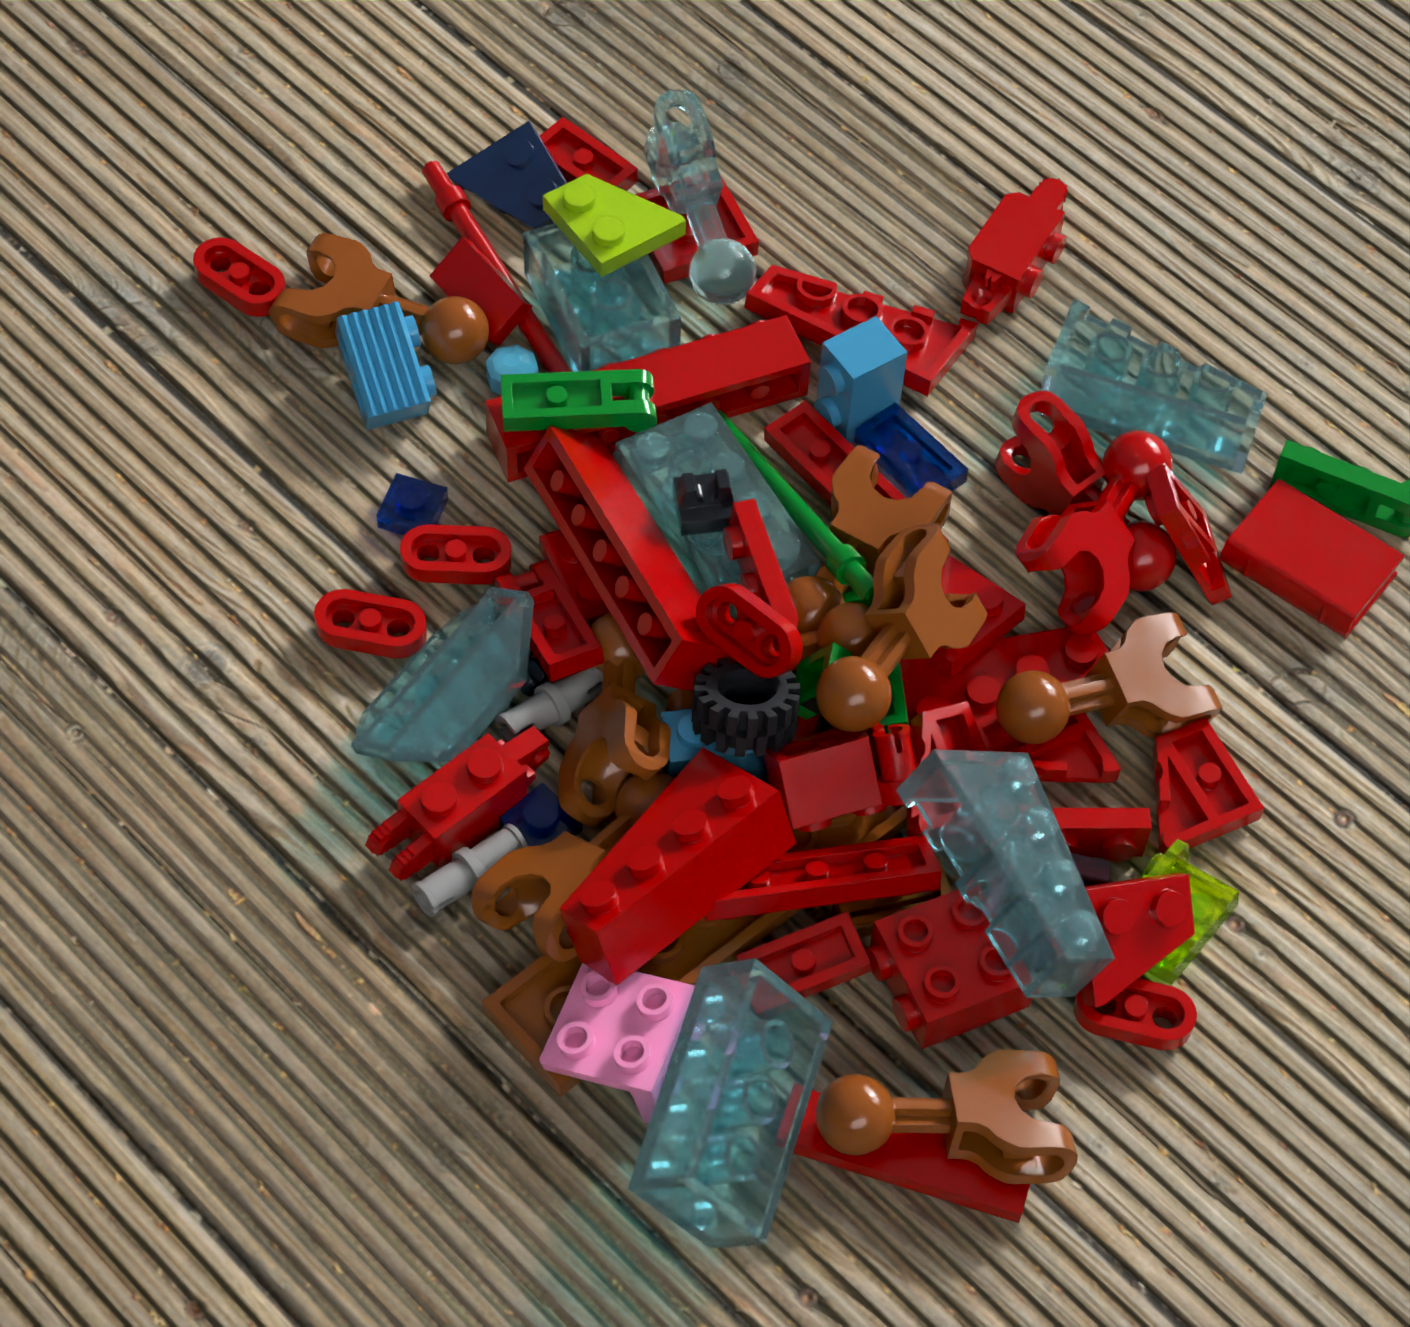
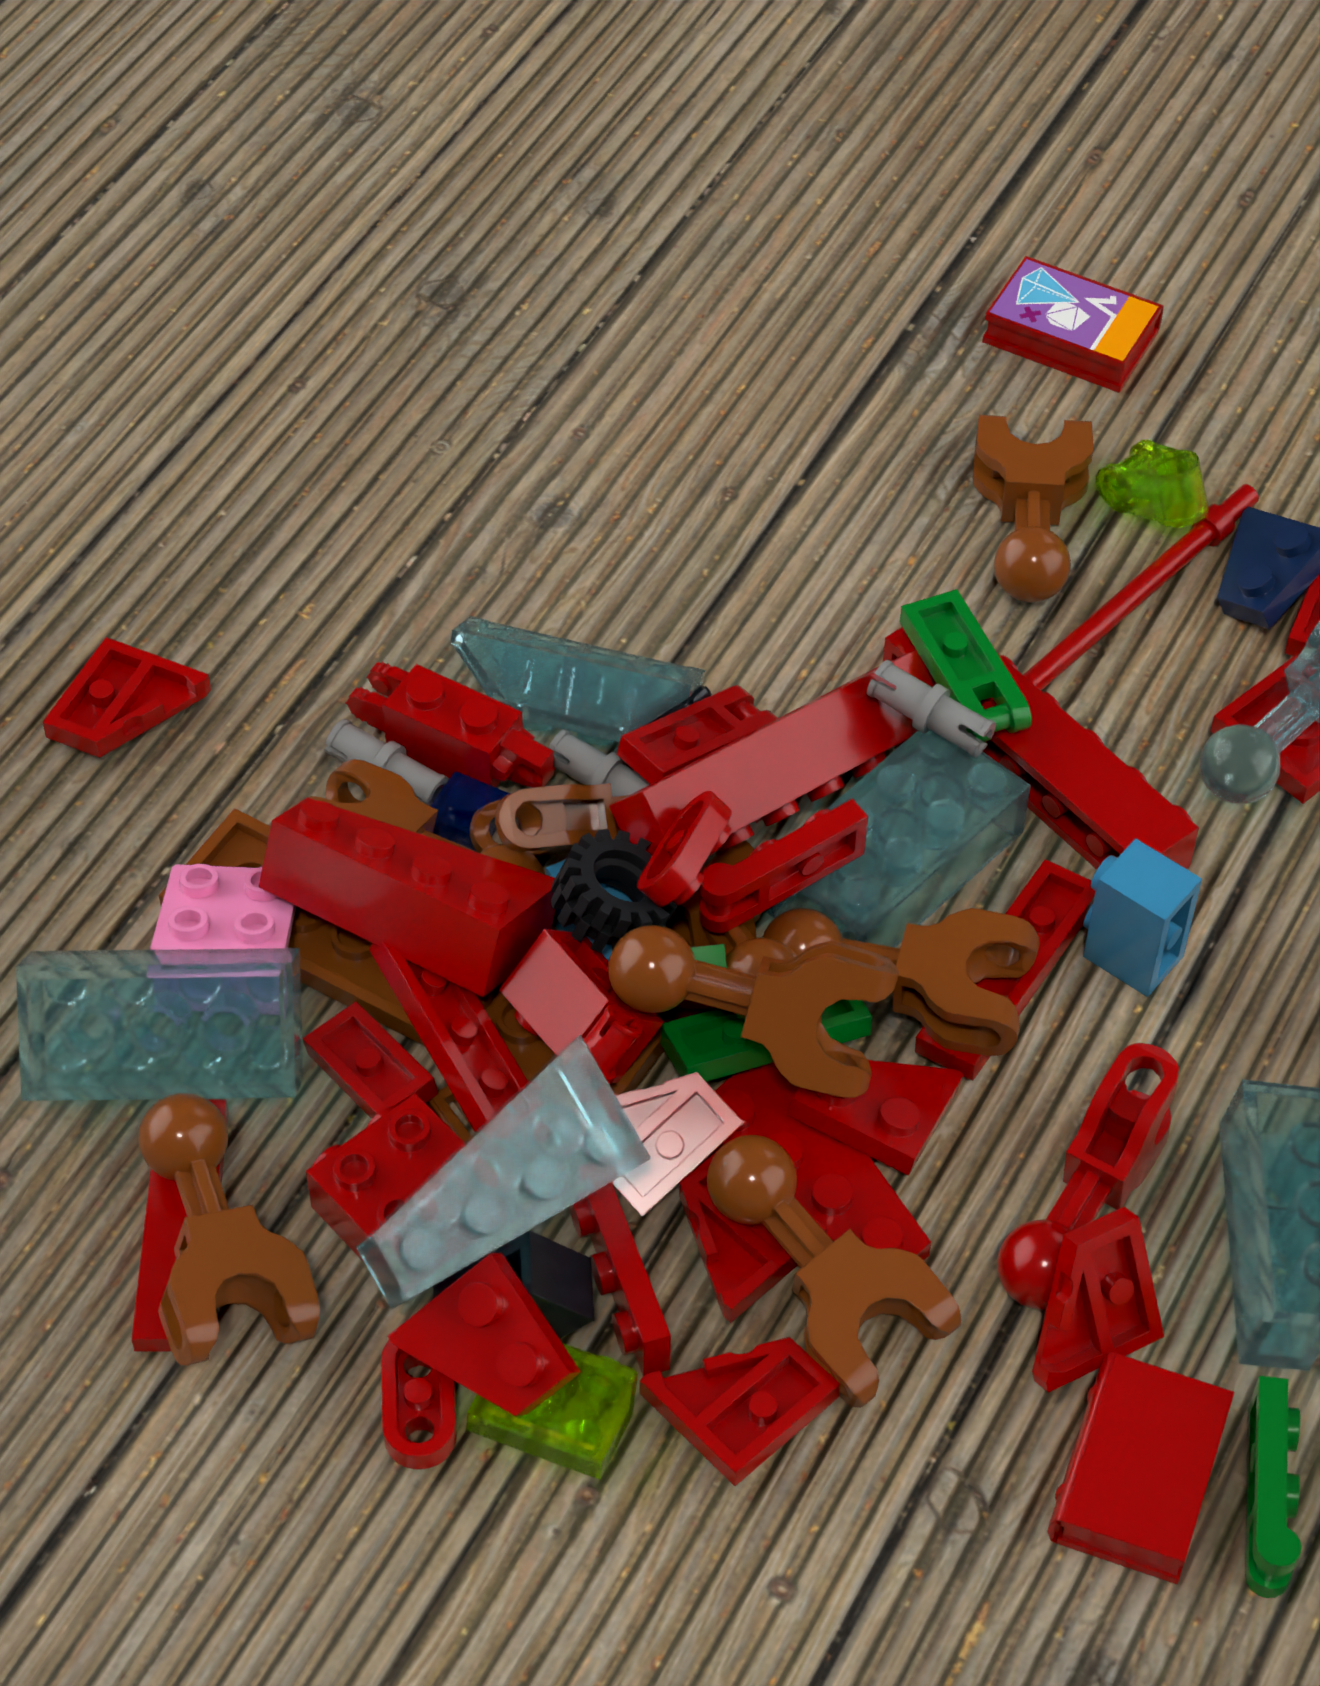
camera: 75 degrees right, 5 degrees down
red plate [193,237,286,317] -> none
red plate [314,589,427,659] -> none
dark azure brick [335,301,437,431] -> none
clear blue plate [376,473,448,535] -> none
red plate [400,524,512,585] -> none
red tile [429,237,533,346] -> none
medium azure tile [486,344,538,395] -> none
clear light blue brick [523,223,681,372] -> none
lime wing [543,174,686,277] -> none
black tile [672,469,734,536] -> none
green bar [706,410,874,605] -> none
red wing [744,265,978,397] -> none
clear blue plate [854,402,969,496] -> none
red piece [1015,430,1173,635] -> none
none -> red wing [43,637,211,758]
none -> light grey pin [866,660,996,758]
none -> piece [982,256,1164,393]
none -> clear neon green piece [1096,439,1209,528]

